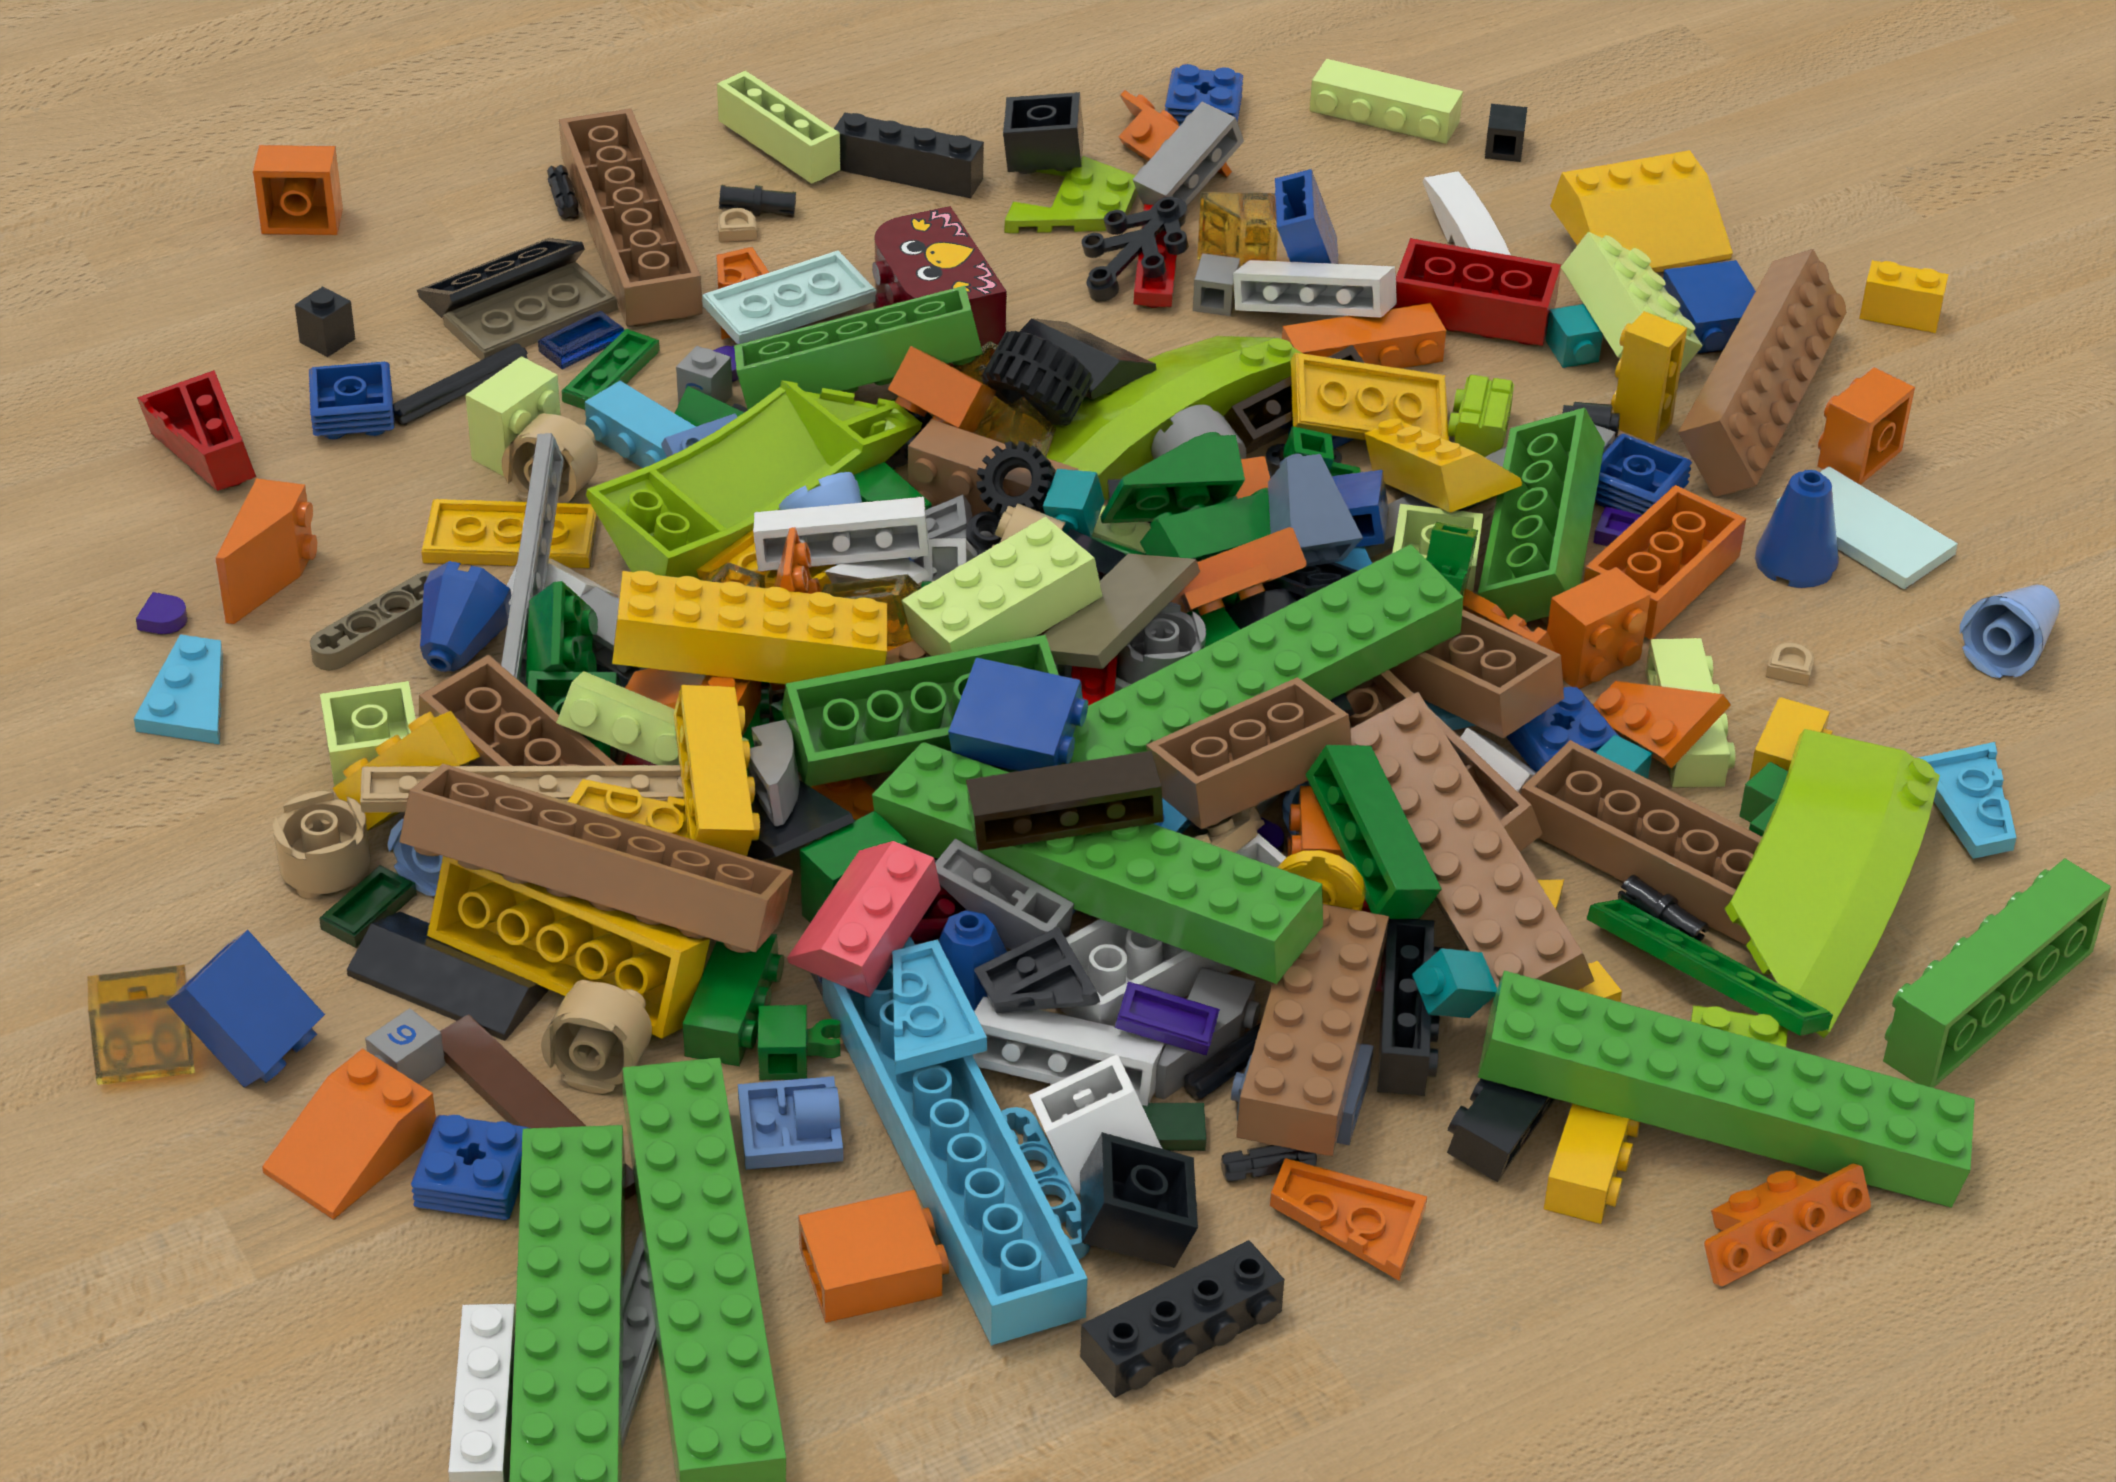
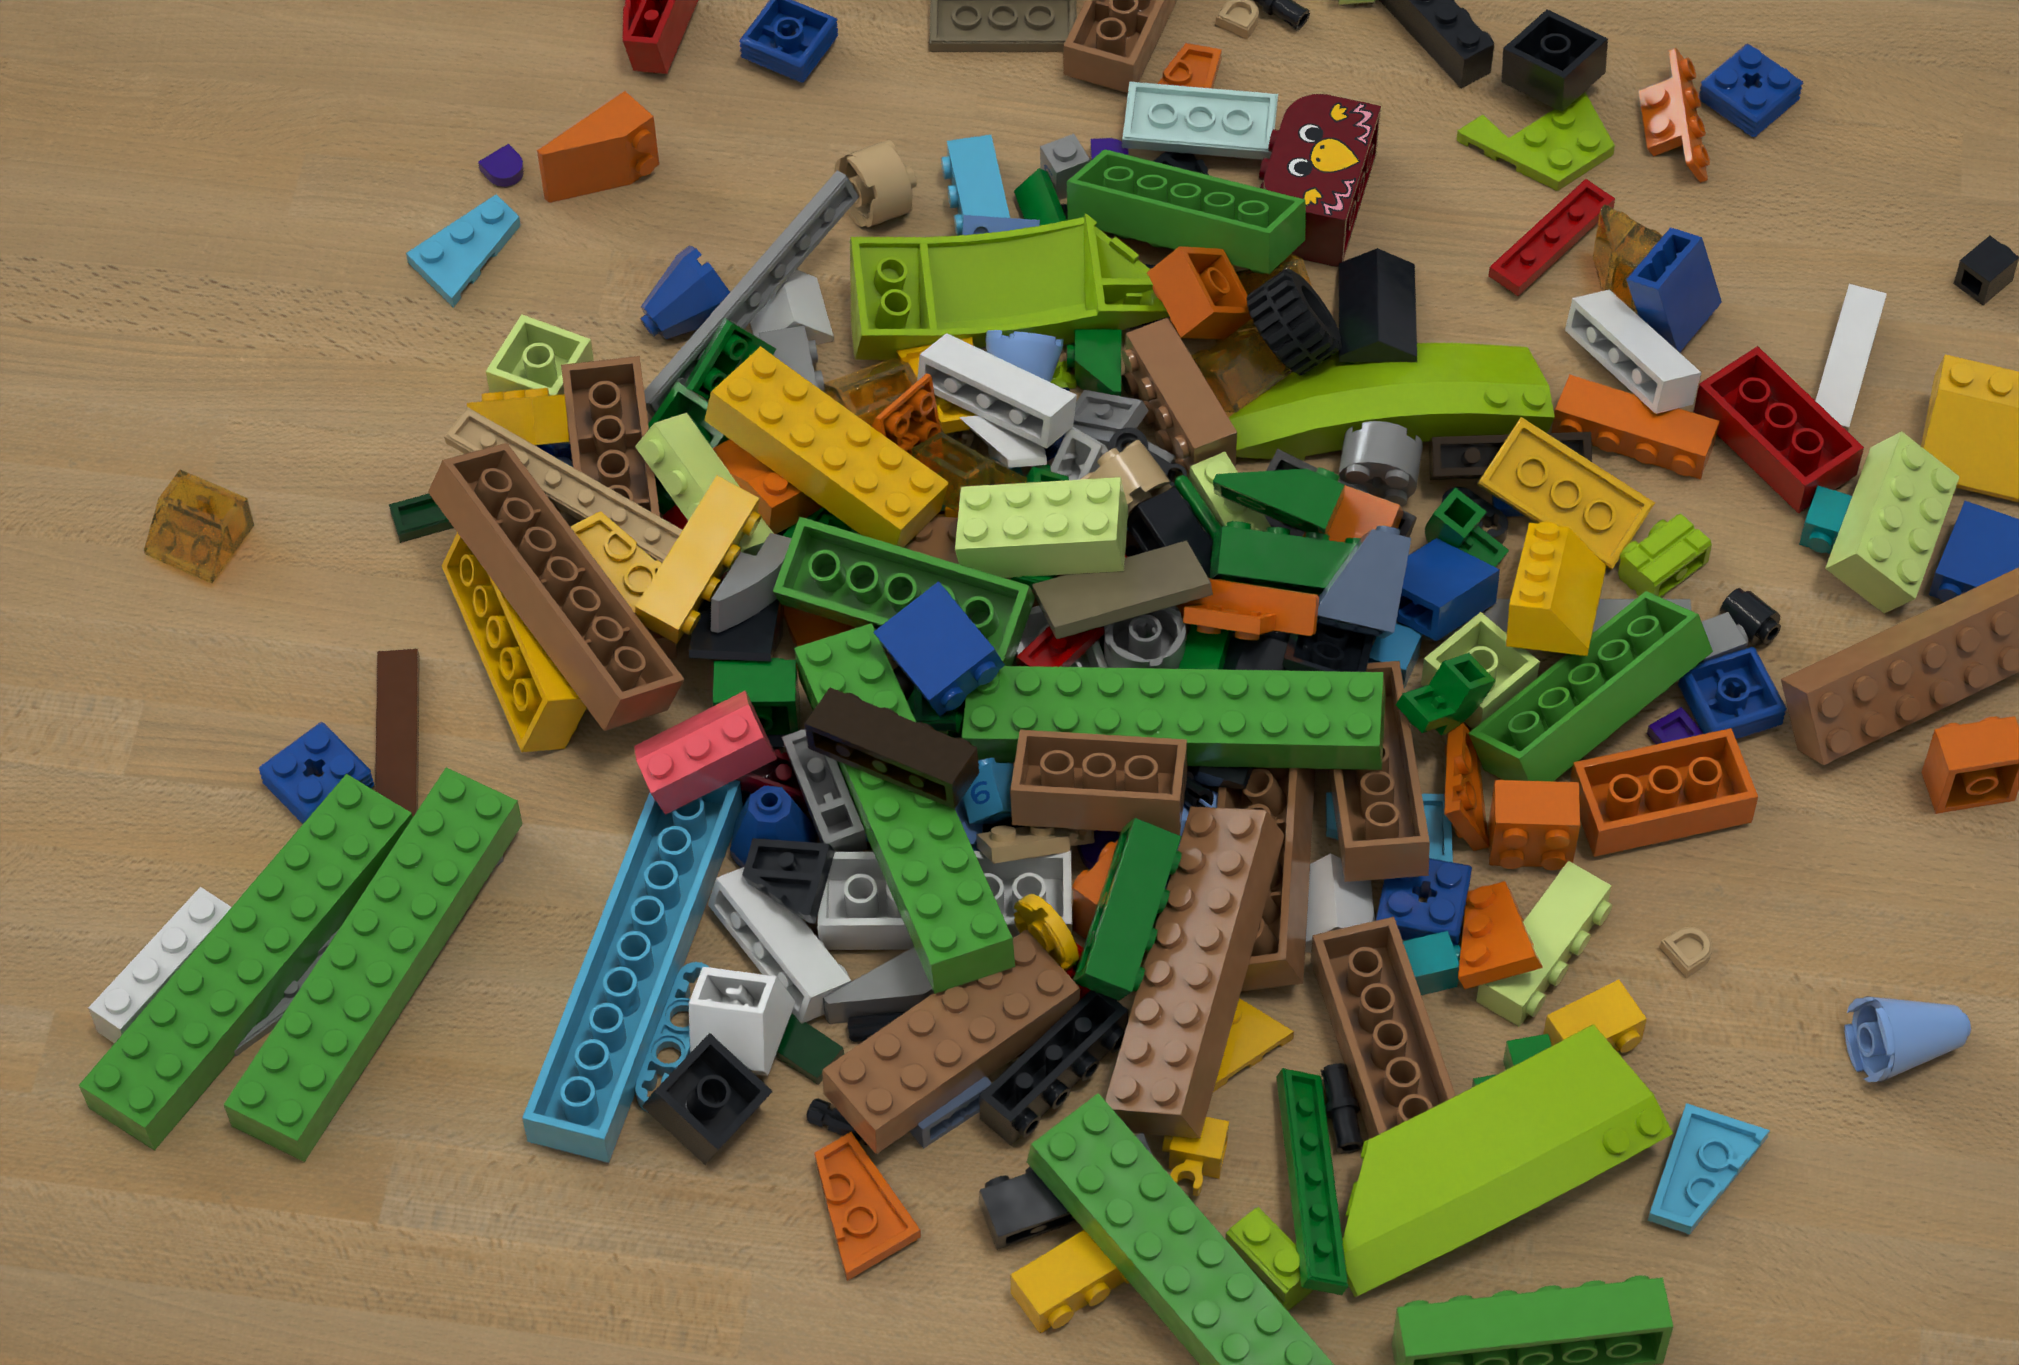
camera: 40 degrees right, 15 degrees up
blue brick [166,930,325,1087] -> none
orange slope [262,1048,436,1220] -> none
tan brick [273,791,371,899] -> none
dark tan beam [310,571,430,670] -> none
black slope [347,911,549,1041] -> none
light grey brick [365,1008,445,1084] -> none
black axle [393,343,528,425] -> none
yellow tile [421,499,598,568] -> none
yellowish green brick [465,356,561,476] -> none
clear blue tile [538,310,624,369] -> none
tan brick [541,980,652,1094] -> none
green tile [561,329,660,410] -> none
green brick [683,934,784,1067] -> none
medium blue plate [738,1076,843,1170] -> none
green brick [758,1005,841,1080] -> none
orange brick [798,1190,949,1323] -> none
medium azure wing [892,939,987,1075] -> none
black tyre [976,441,1056,517] -> none
teal brick [1043,469,1105,537] -> none
black brick [1080,1240,1285,1398] -> none
black plant [1081,197,1189,301] -> none
dark purple tile [1114,981,1220,1056] -> none
light grey brick [1132,102,1244,205] -> none
light grey brick [1193,253,1240,316] -> none
yellowish green brick [1310,59,1463,144] -> none
teal brick [1412,948,1497,1018] -> none
yellow brick [1610,311,1687,444] -> none
blue cone [1755,470,1839,588] -> none
light aqua tile [1776,466,1958,590] -> none

